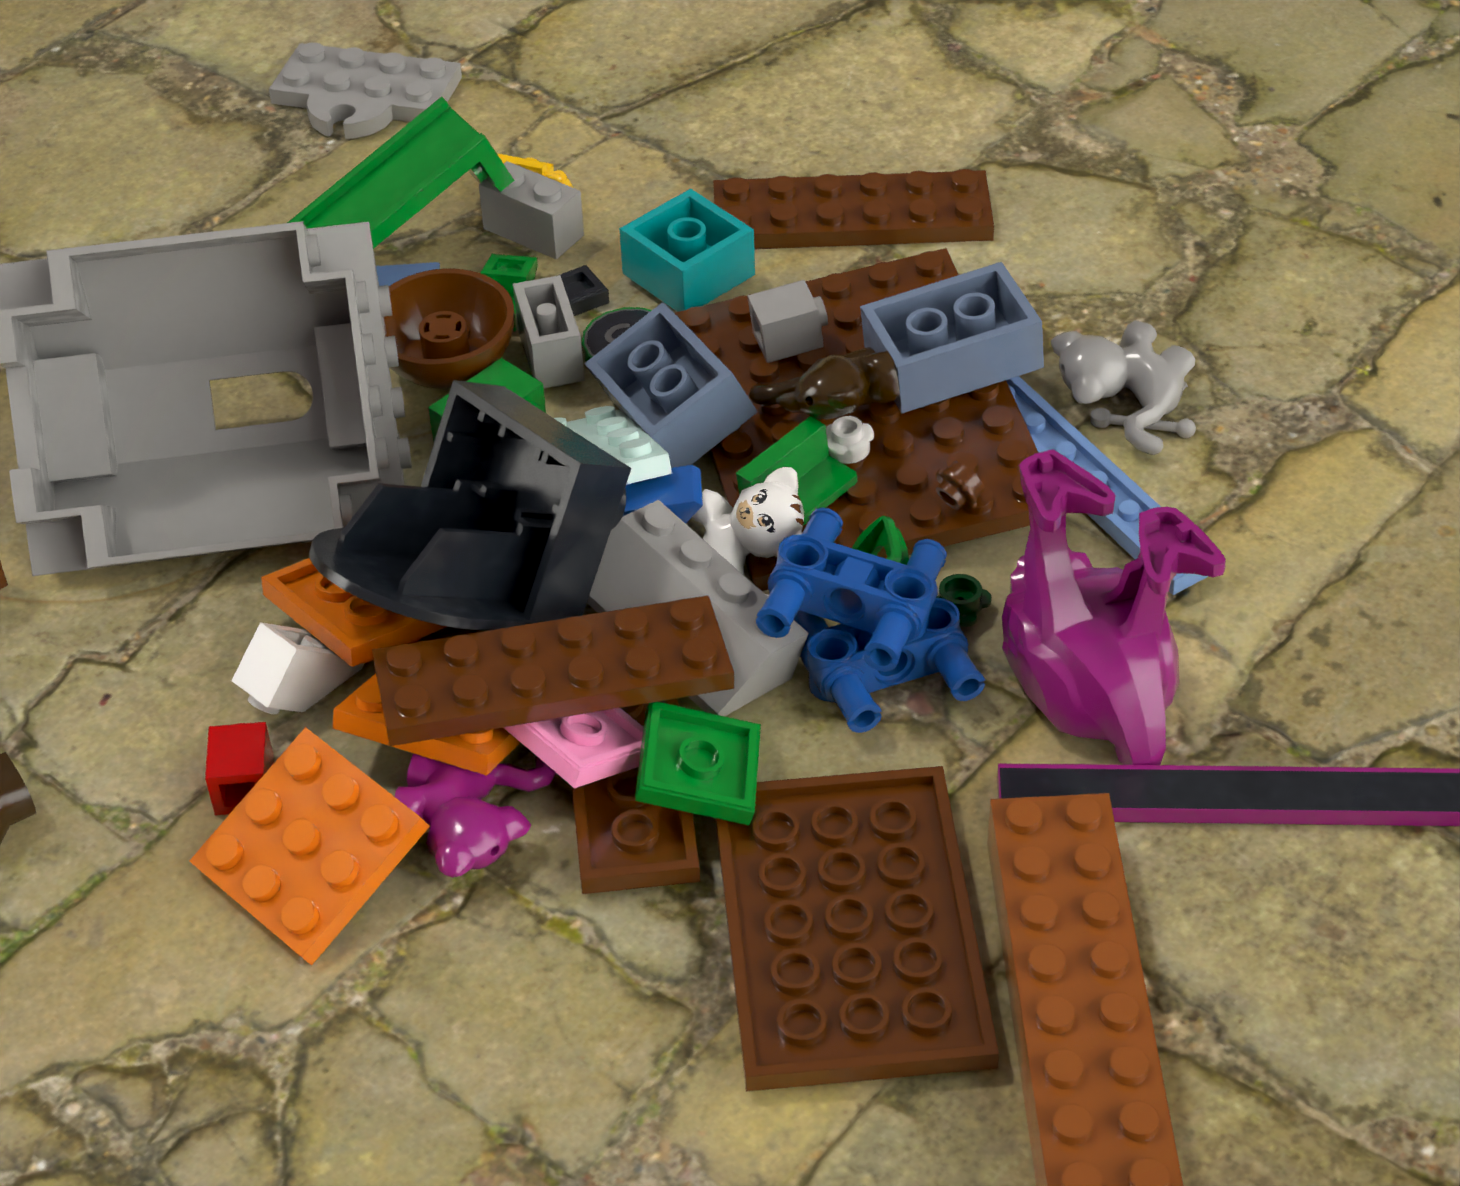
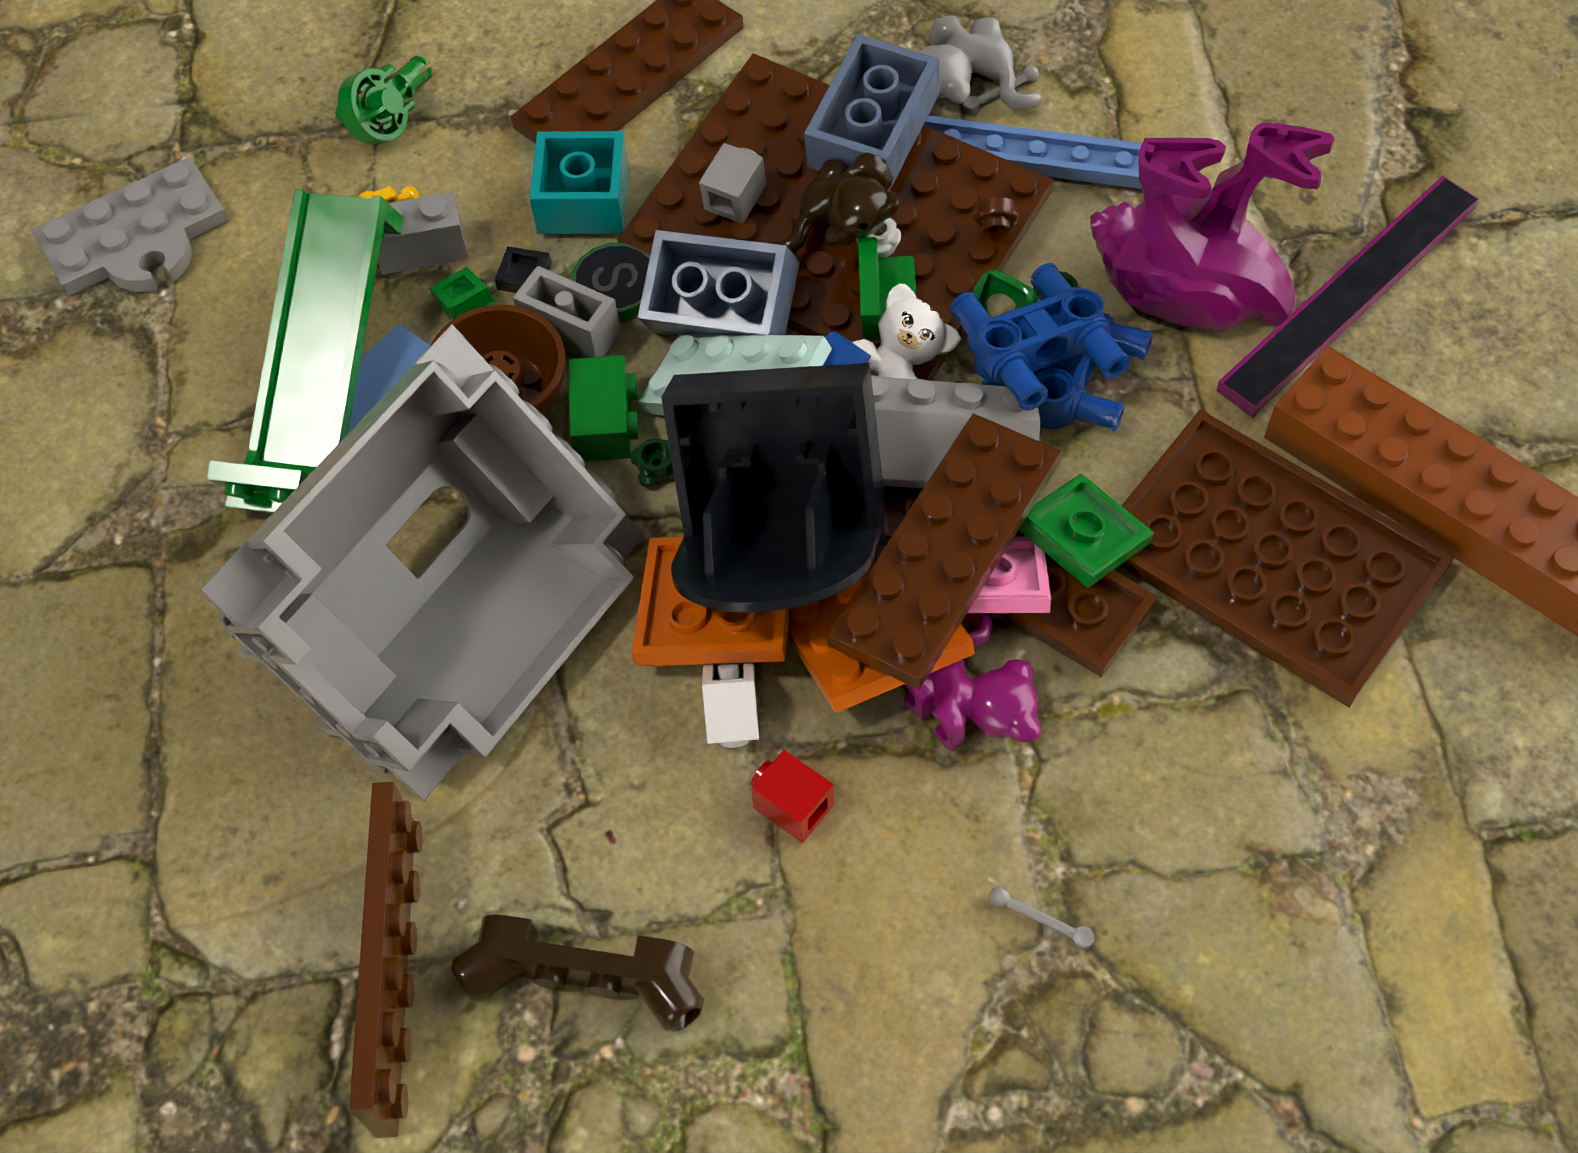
camera: 45 degrees left, 15 degrees up
orange plate [189,727,430,965] -> none
none -> green pin [335,56,433,145]
none -> light grey hinge [989,886,1095,950]

